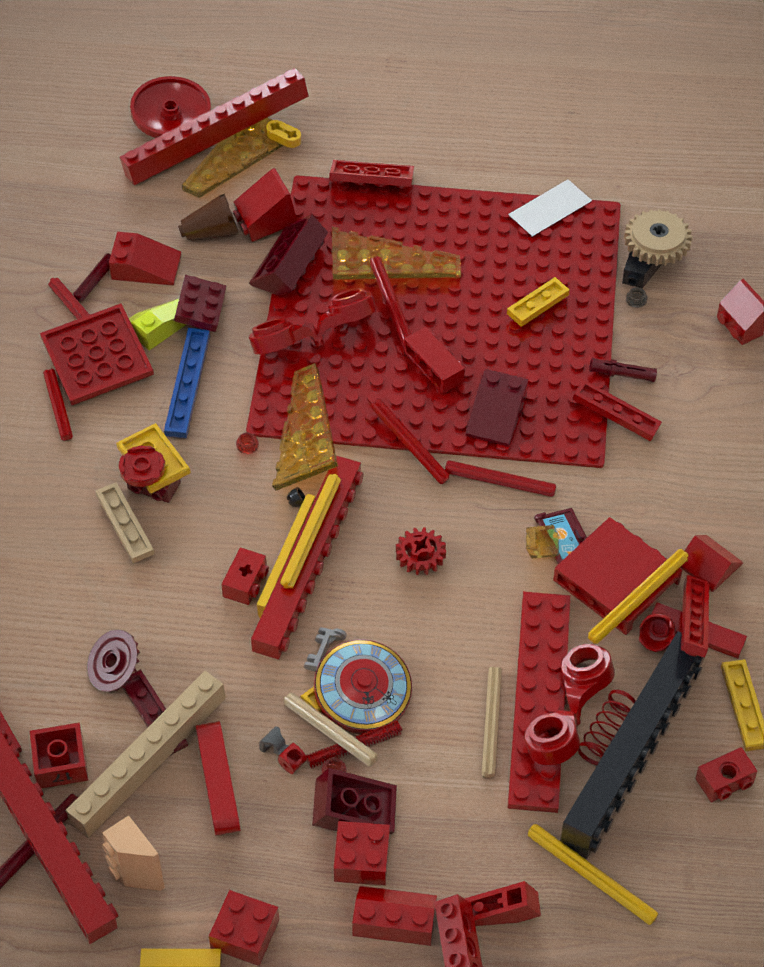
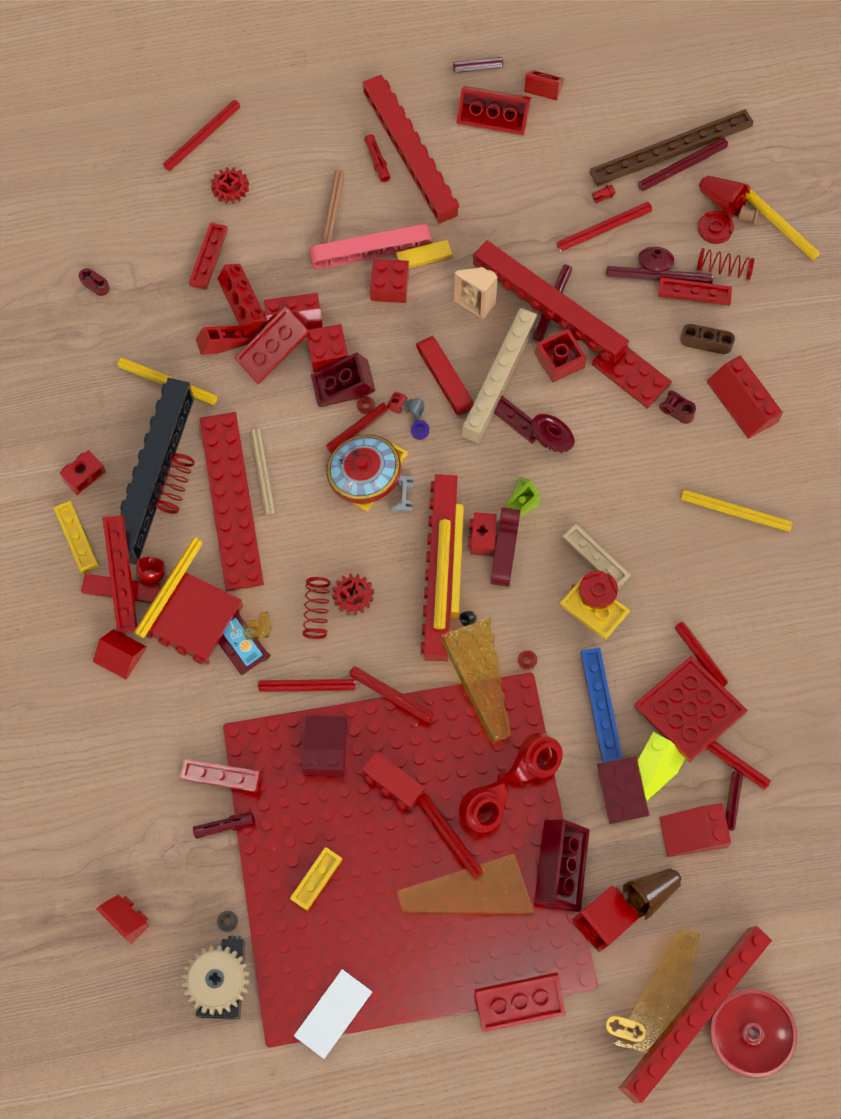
camera: 165 degrees right, 15 degrees up
tan axle [283,693,378,766] -> none
red piece [524,644,615,765] -> none
none -> red tile [234,307,310,384]
none -> red piece [302,577,331,639]
none -> dark purple tile [411,420,429,440]
none -> dark red beam [490,507,521,587]
none -> lime slope [505,477,541,517]

